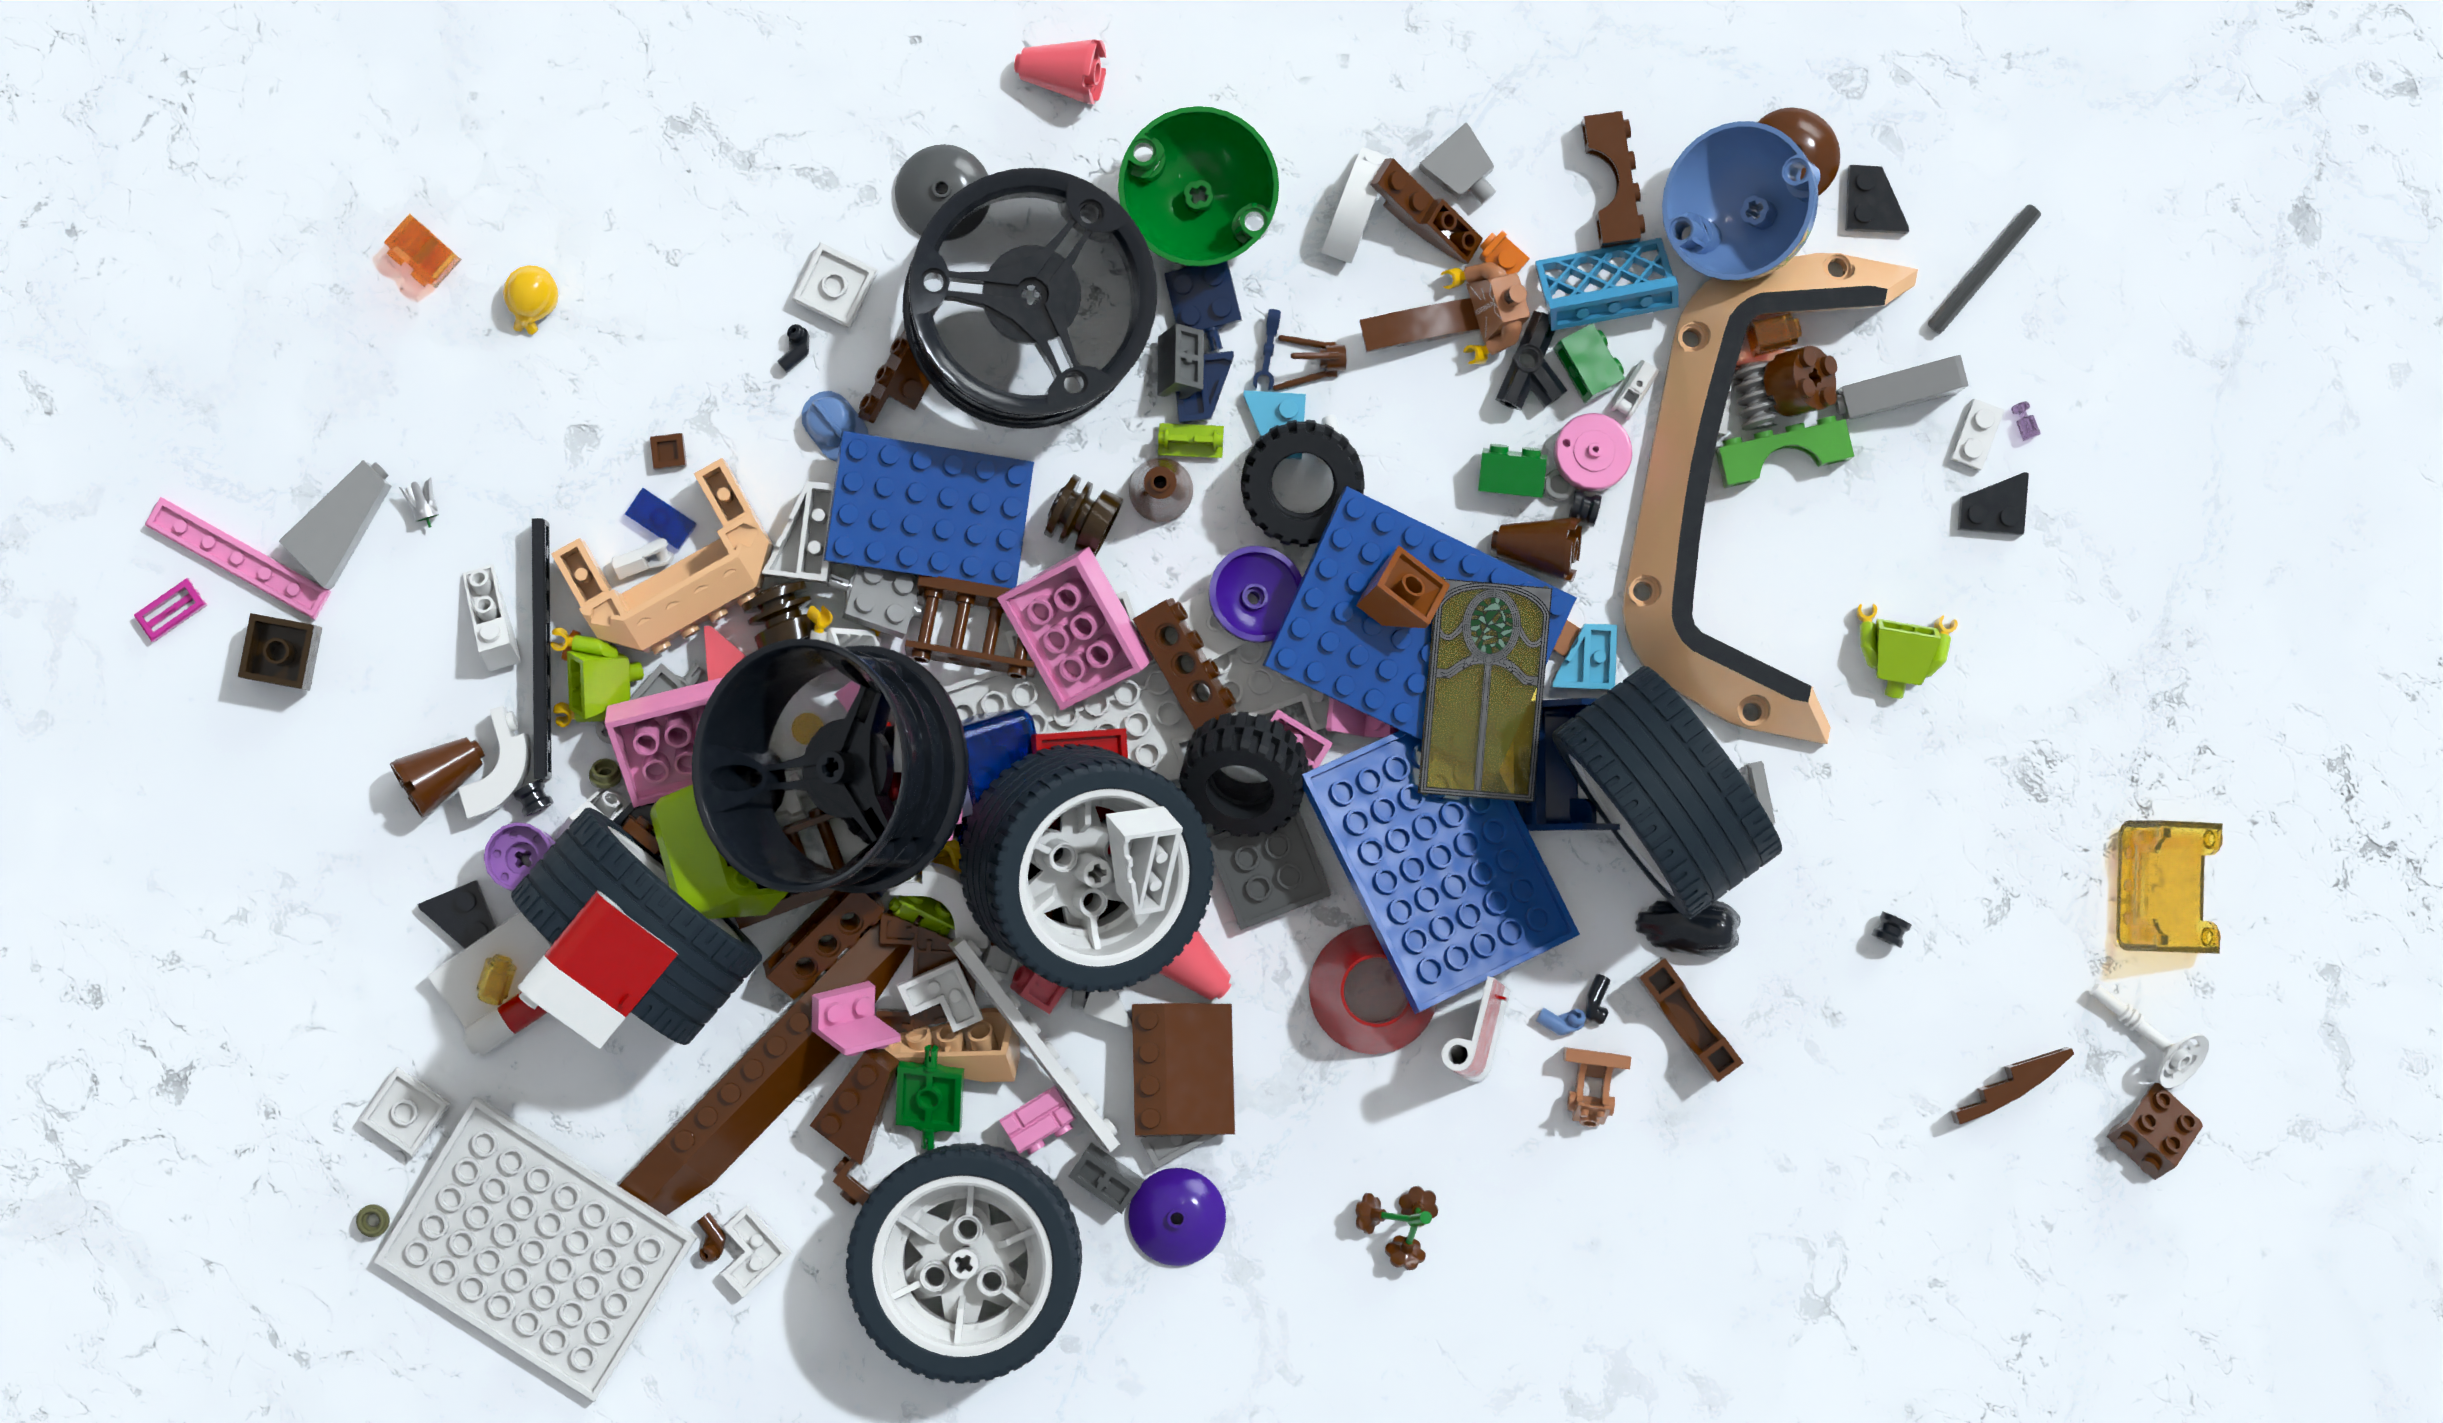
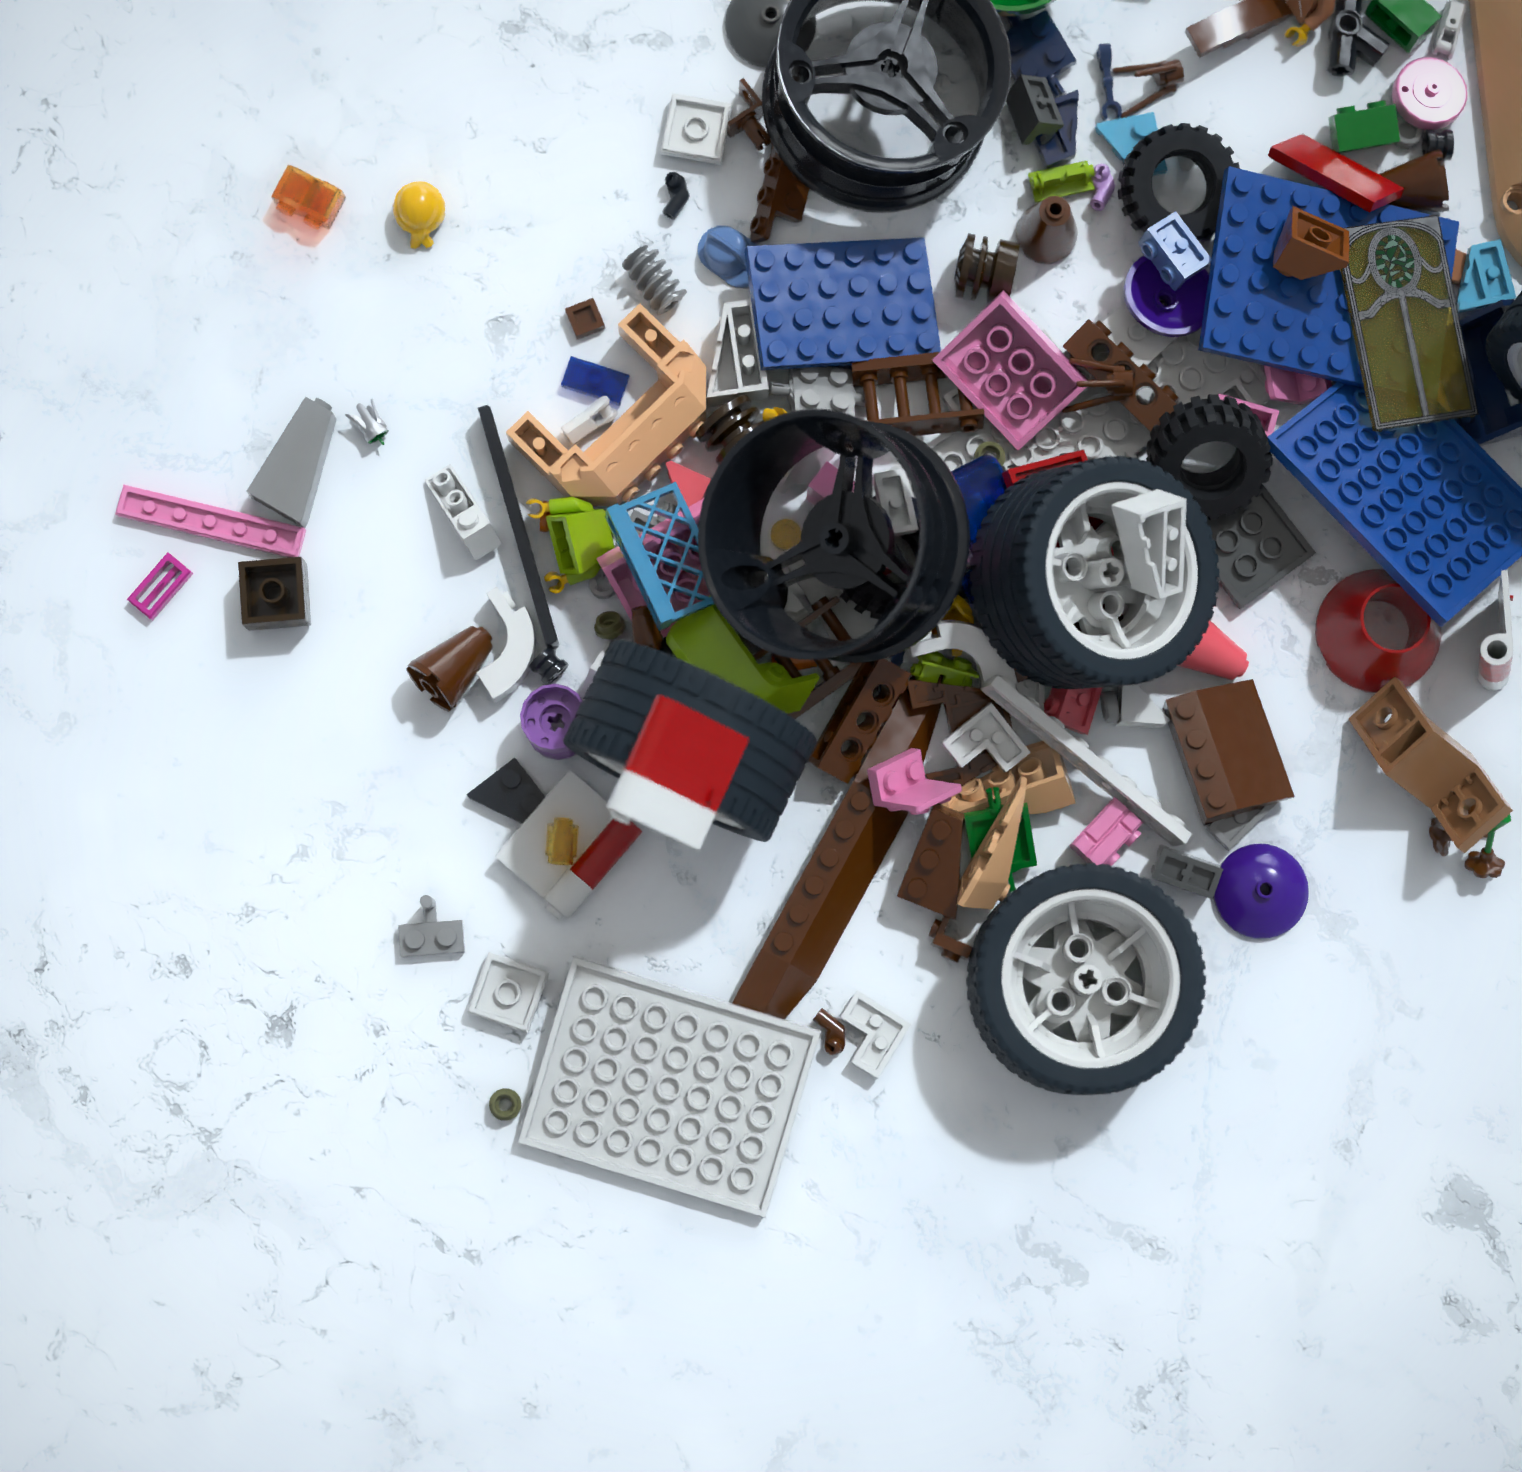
camera: 15 degrees left, 5 degrees down
none -> light grey plate [398,895,465,957]
none -> dark azure fence [605,482,715,631]
none -> light grey piece [622,245,687,315]
none -> reddish brown cone [631,605,664,650]
none -> reddish brown bracket [727,78,771,151]
none -> light nougat wedge [957,776,1027,909]
none -> olive plate [974,441,1006,473]
none -> reddish brown plant [1062,358,1133,413]
none -> lavender arm [1090,163,1115,211]
none -> medium blue bracket [1138,211,1211,291]
none -> red tile [1268,133,1404,212]
none -> medium nougat bracket [1348,677,1513,853]

